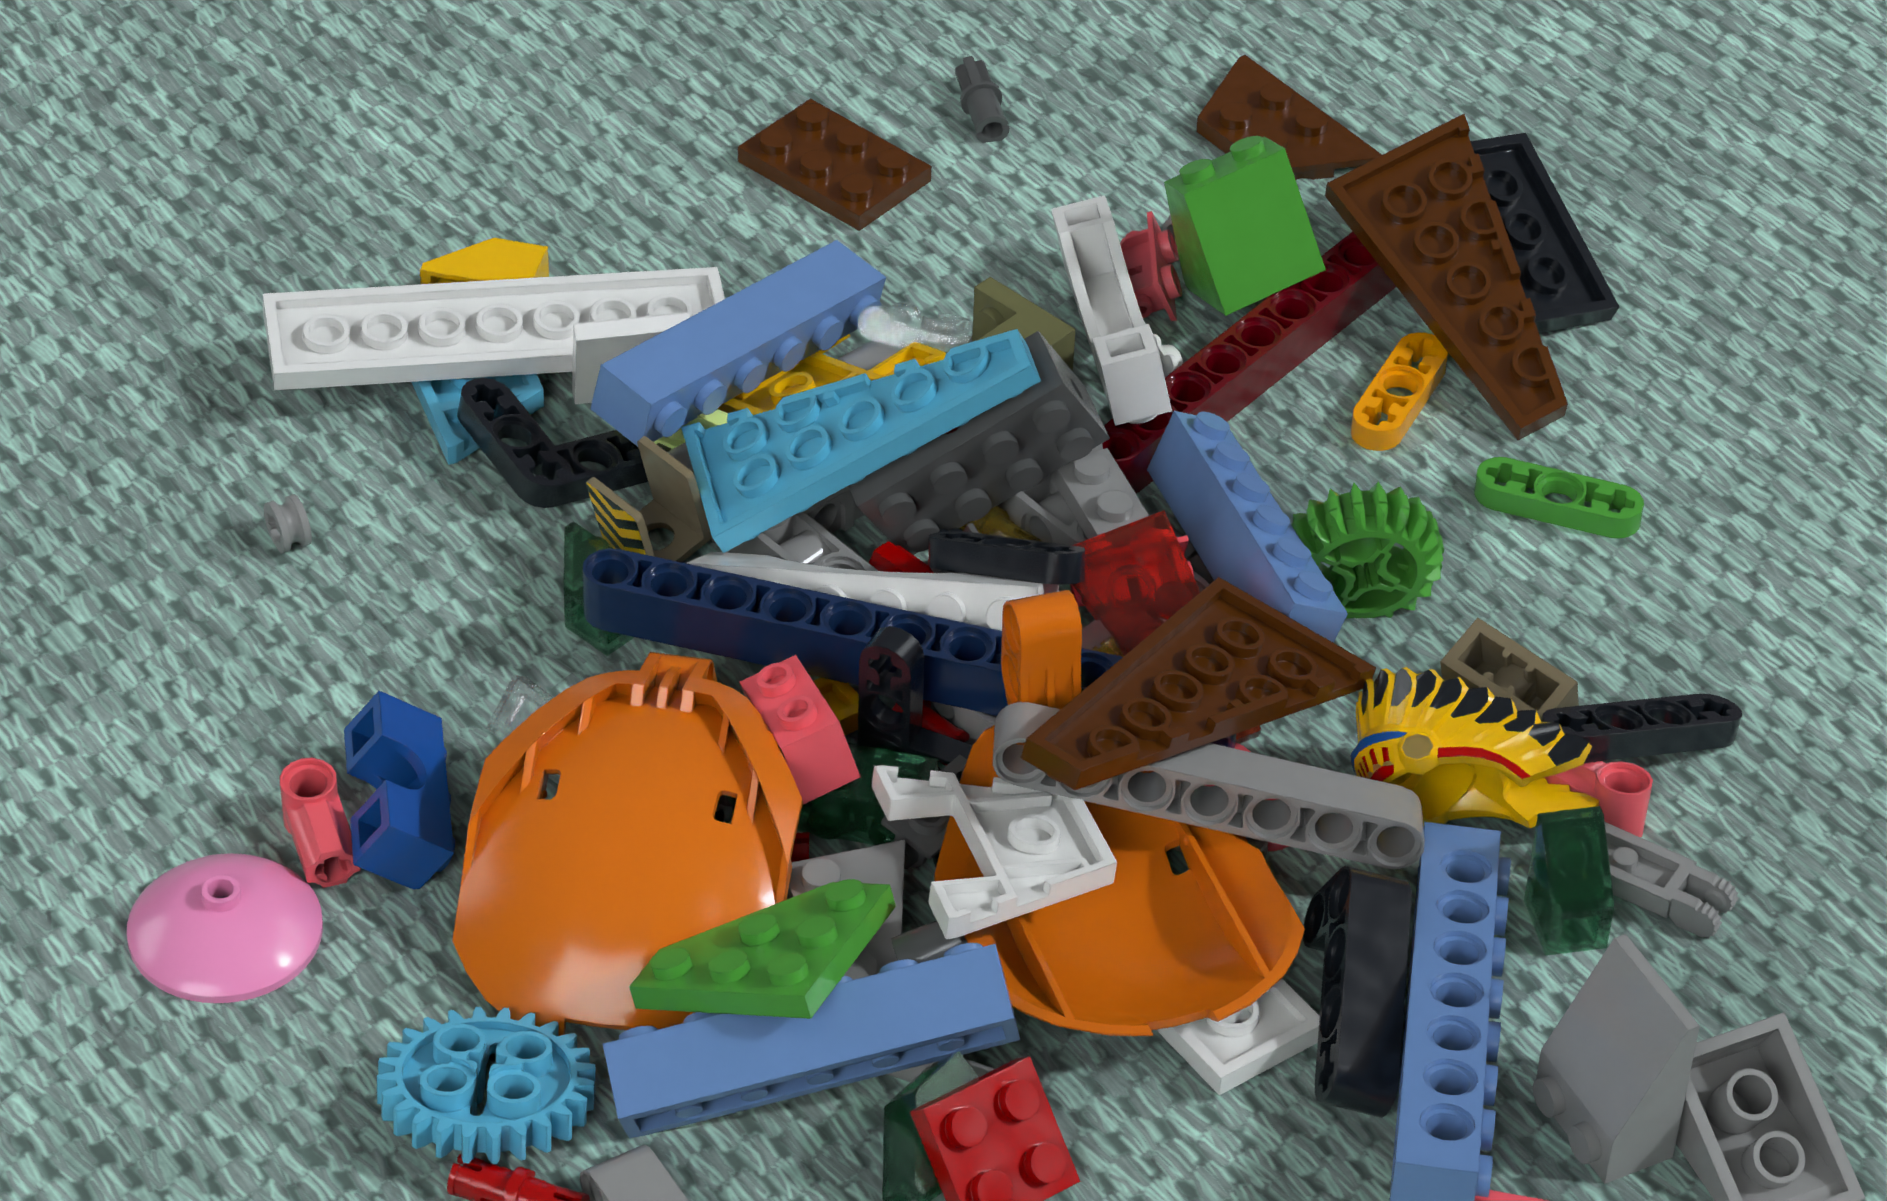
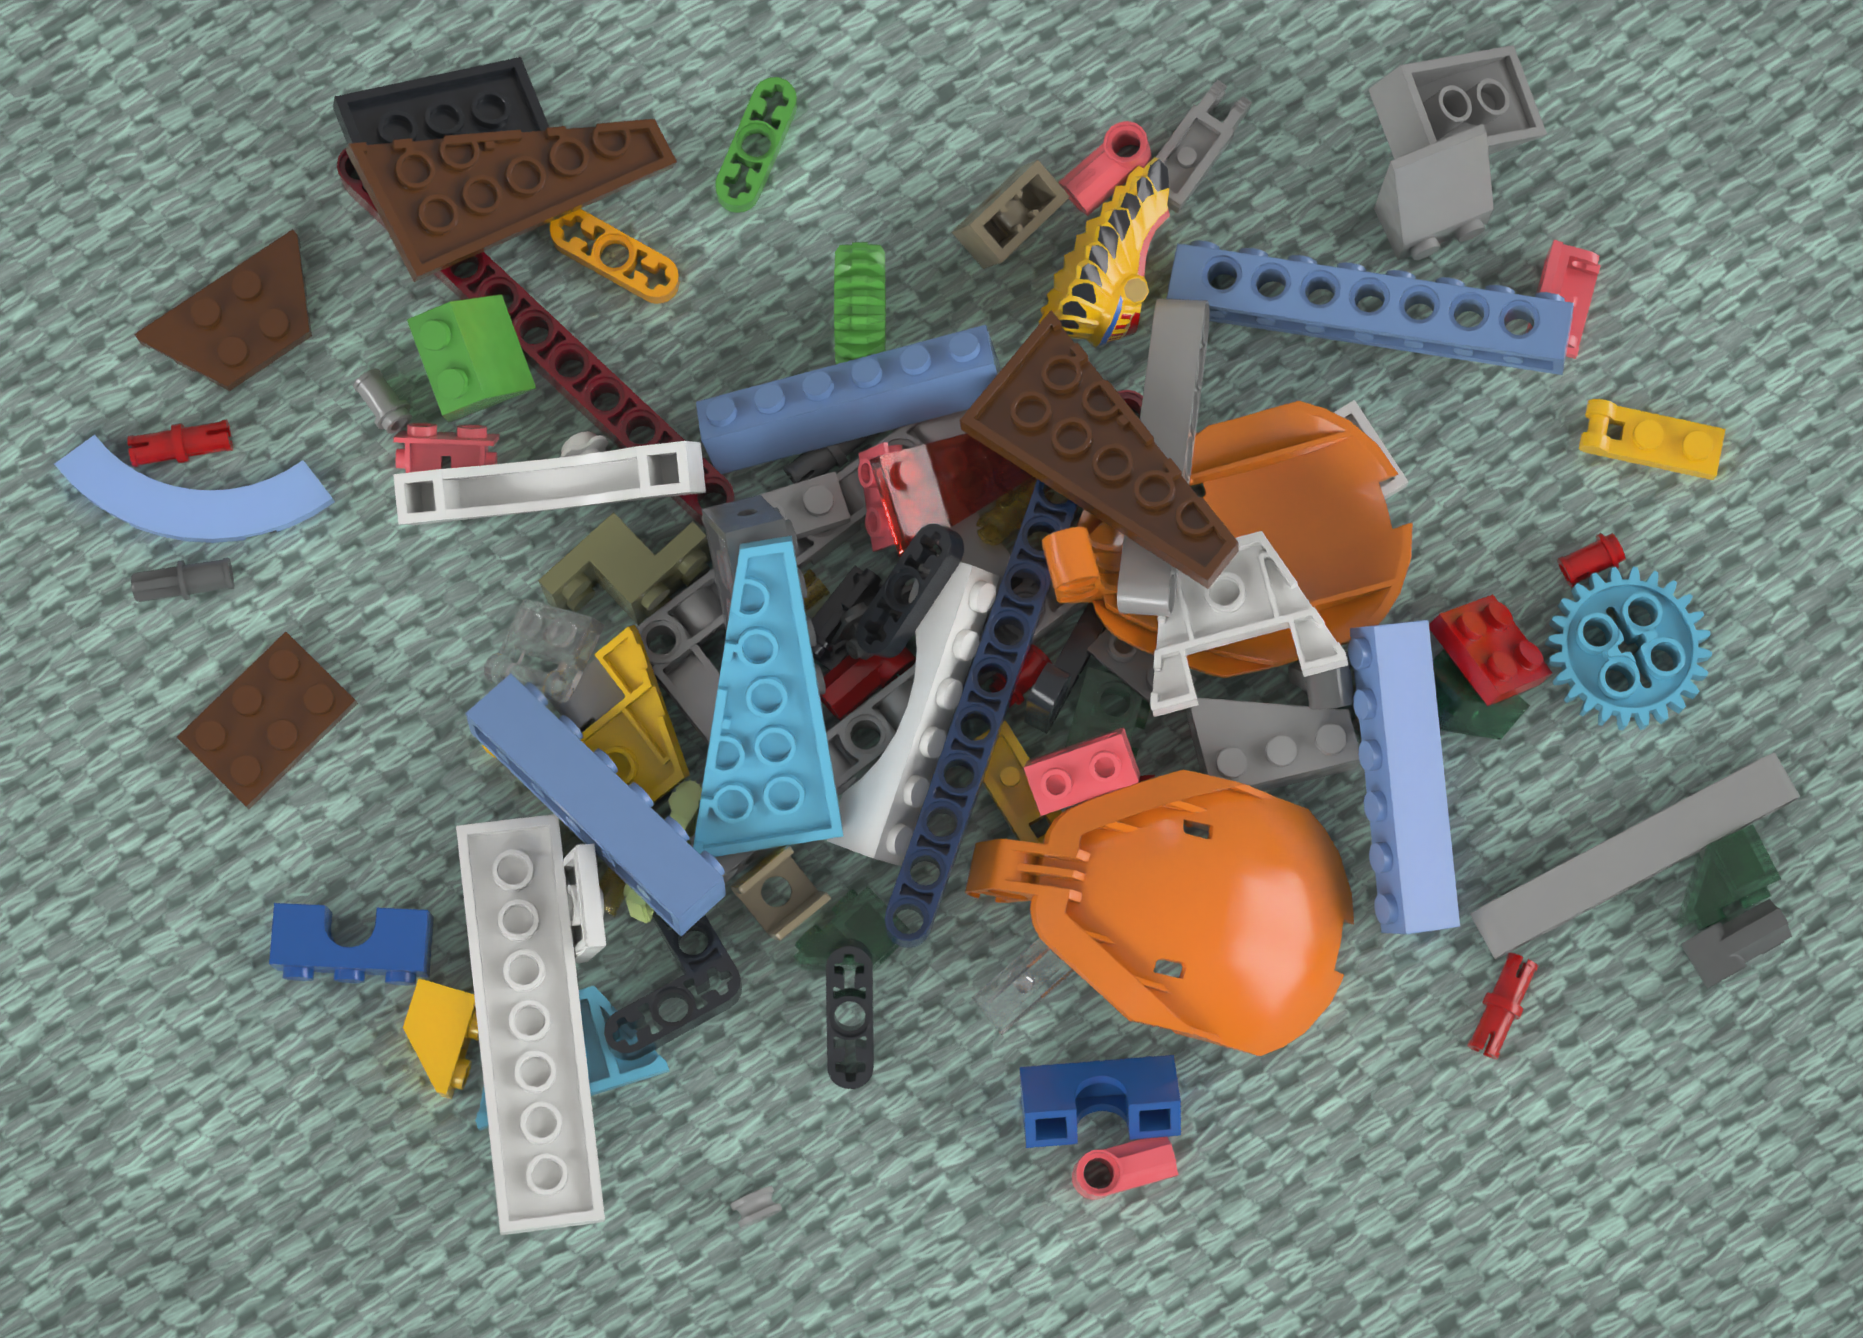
camera: 85 degrees left, 35 degrees up
bright pink dish [127,853,323,1003] -> none
medium azure gear [377,1007,596,1164] -> none
bright green plate [629,879,896,1019] -> none
black beam [1303,865,1411,1118] -> none
clear green slope [1524,806,1615,956] -> none
black beam [1541,693,1742,763] -> none
none -> light blue tile [54,435,335,543]
none -> red pin [127,419,233,468]
none -> blue arch [269,903,434,986]
none -> black beam [826,939,874,1089]

